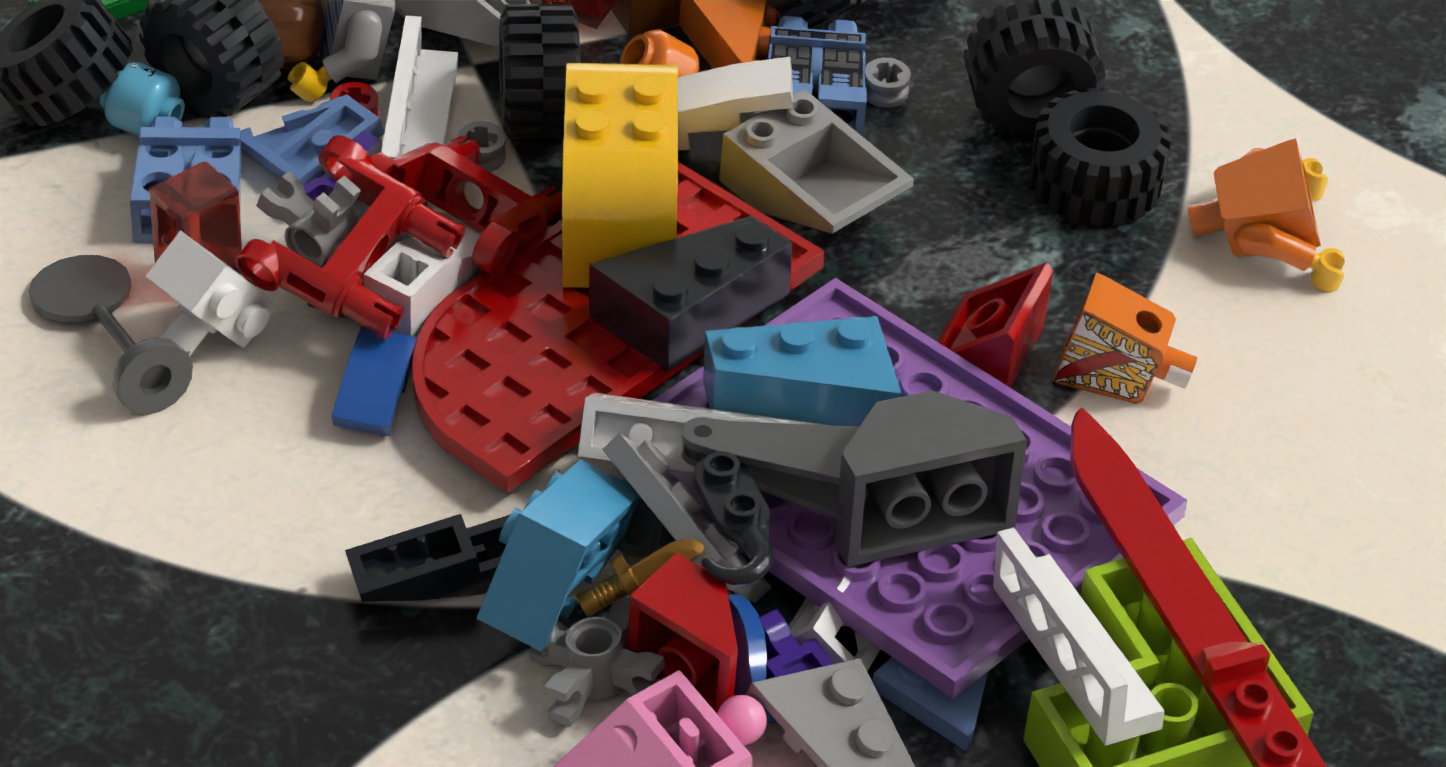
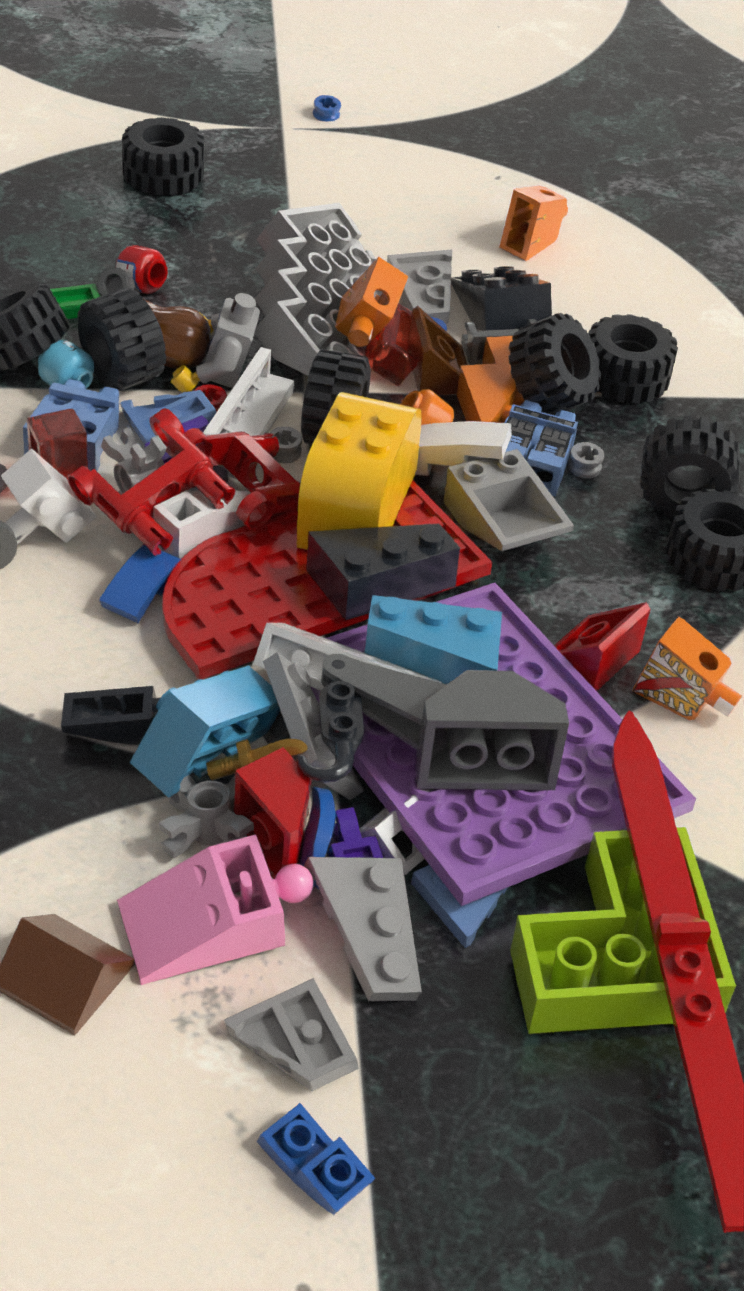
camera: 15 degrees right, 0 degrees up
white fence [993,527,1164,746] -> none

